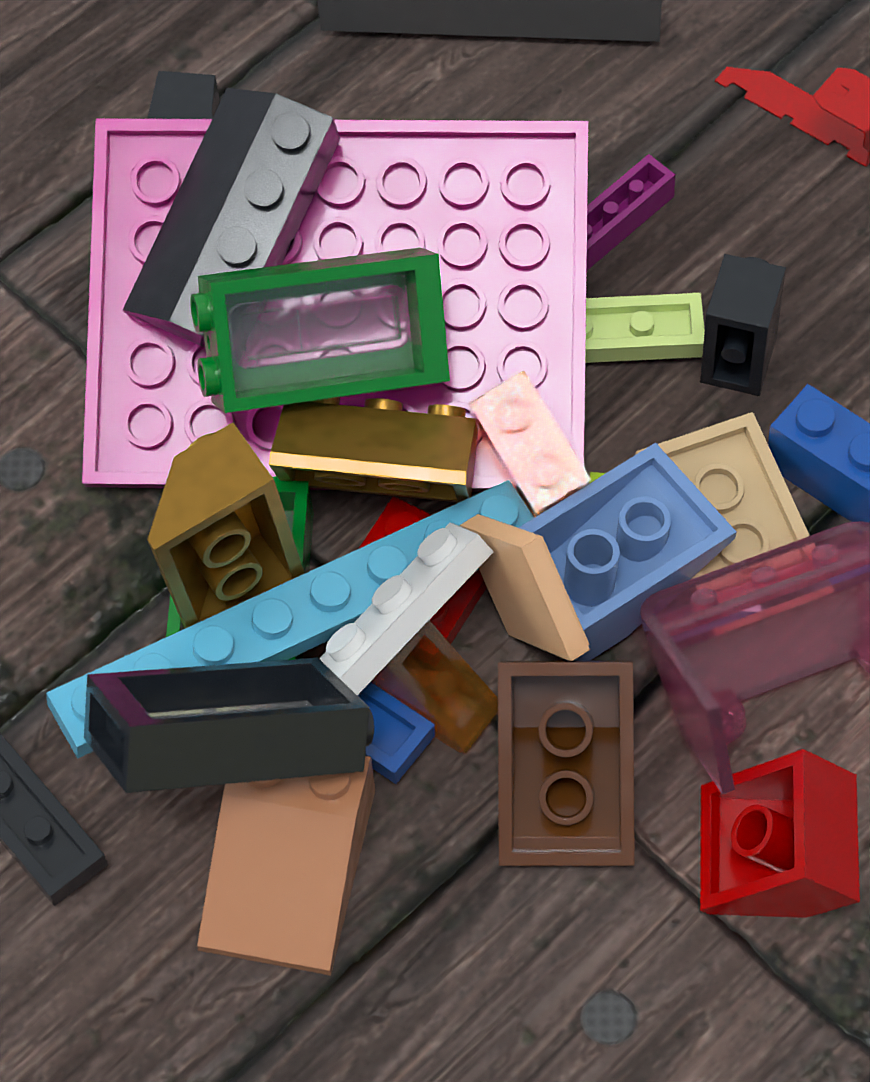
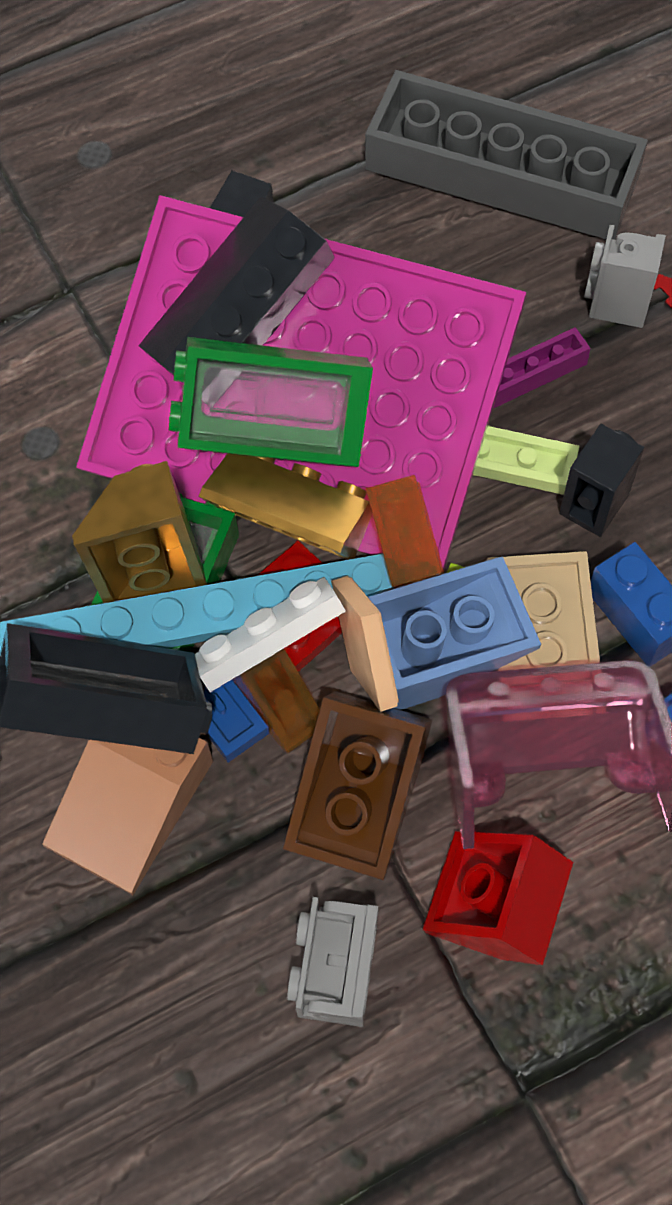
camera: 15 degrees right, 5 degrees up
none -> light grey hinge [287,897,379,1027]
none -> light grey hinge [584,225,666,328]

